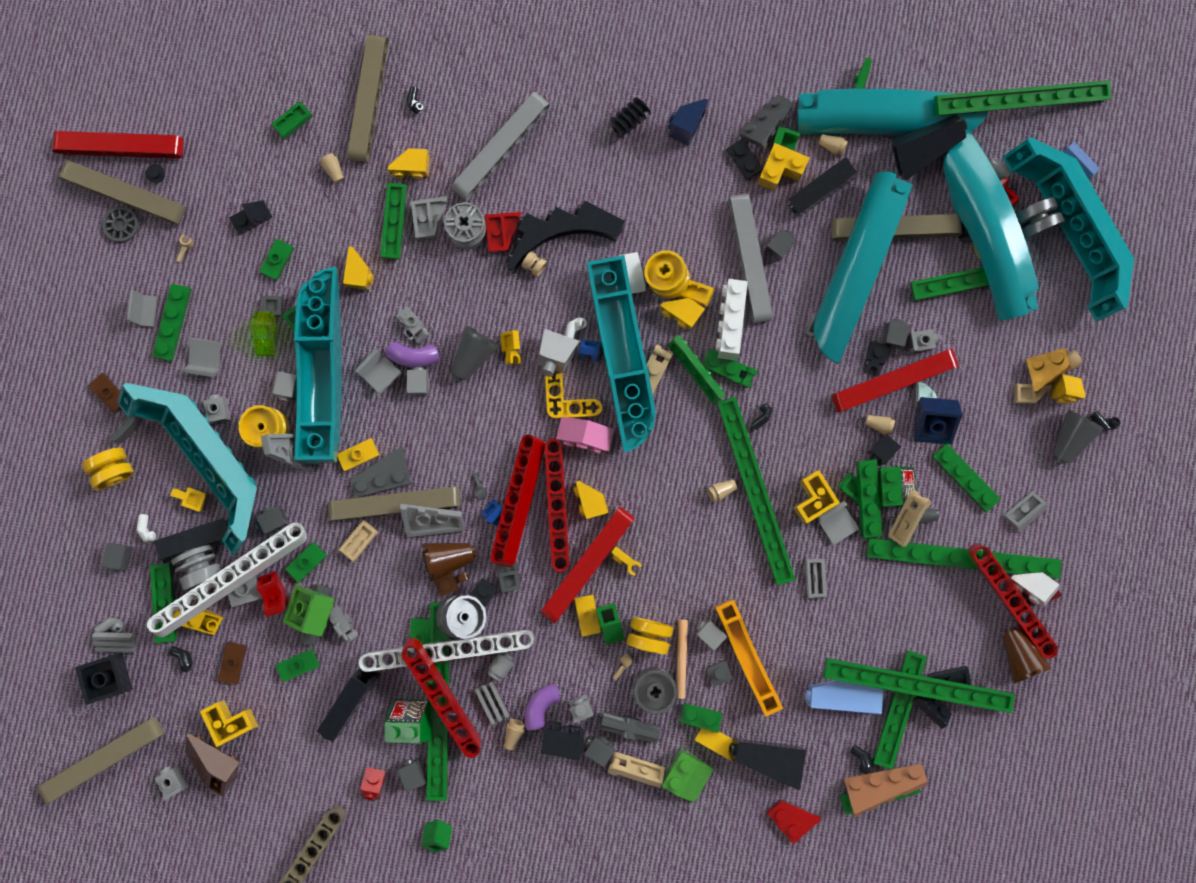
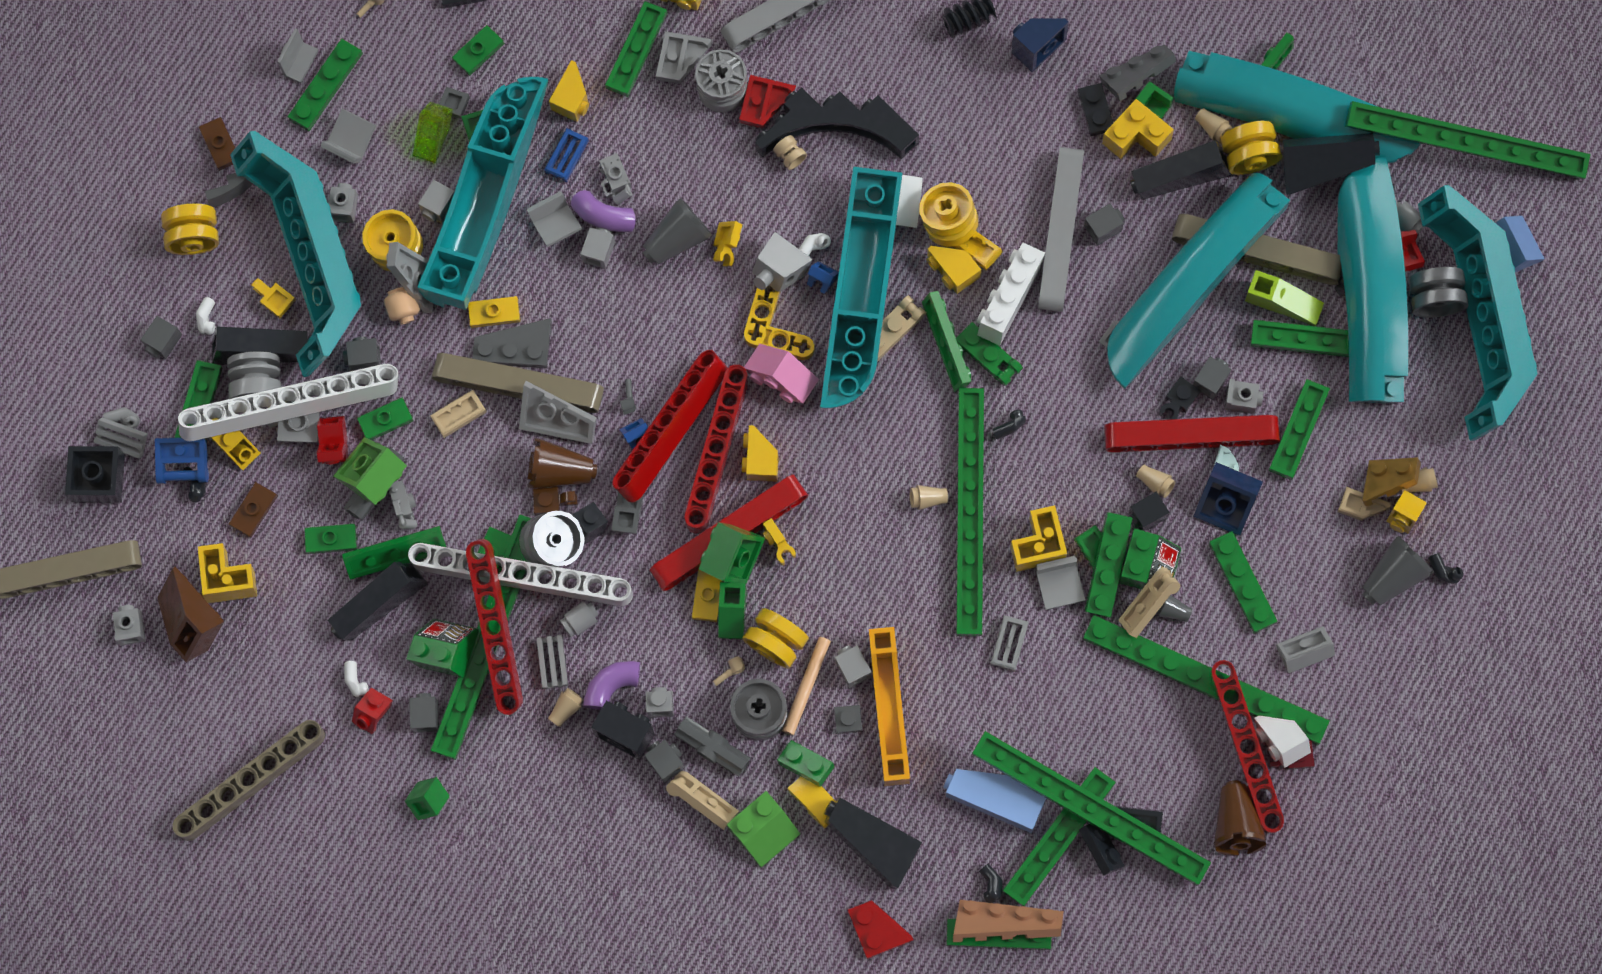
camera: 25 degrees right, 10 degrees down
none -> blue plate [155,438,209,484]
none -> green plate [342,526,447,580]
none -> white arm [344,661,369,698]
none -> light nougat head [384,287,420,325]
none -> blue tile [544,128,589,182]
none -> green slope [699,522,765,584]
none -> yellow wheel [1220,121,1282,175]
none -> lime slope [1245,270,1324,326]
none -> green plate [1269,379,1330,480]

